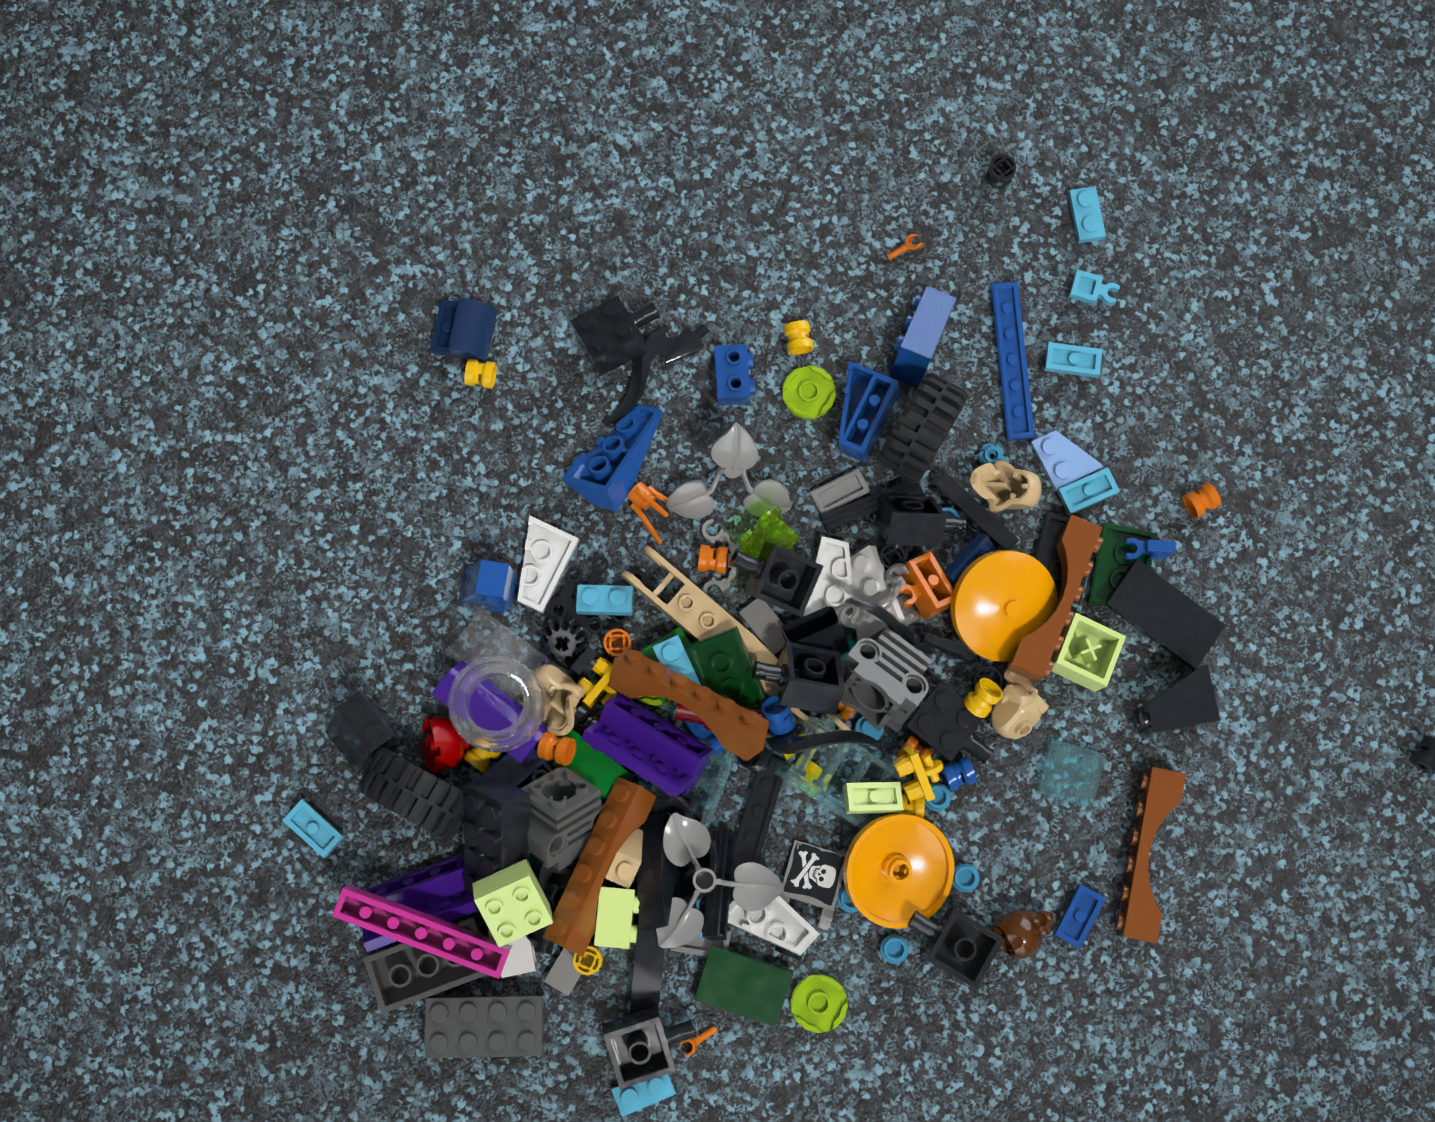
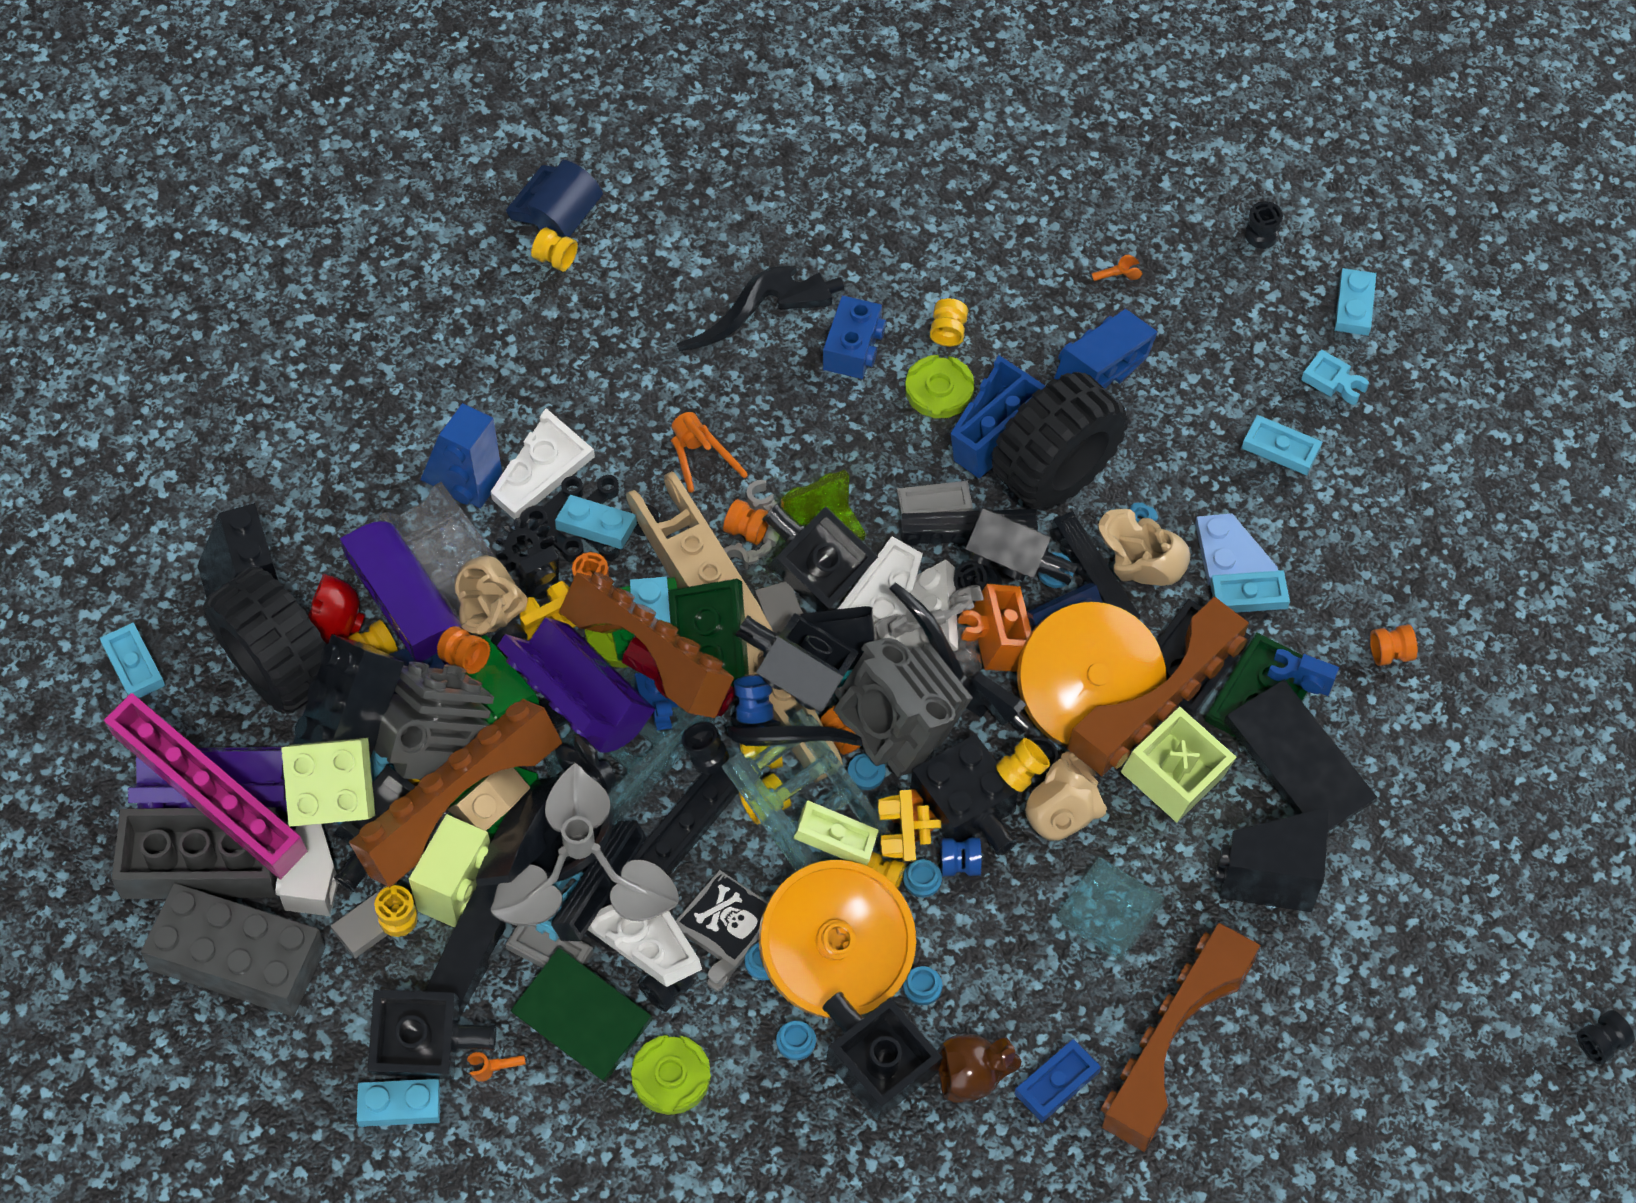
camera: 20 degrees right, 20 degrees down
clear tyre [447,655,546,753] -> none
blue wedge [562,404,663,512] -> none
black brick [570,296,660,377] -> none
light grey plant [666,422,792,519] -> none
blue tile [990,281,1035,441] -> none

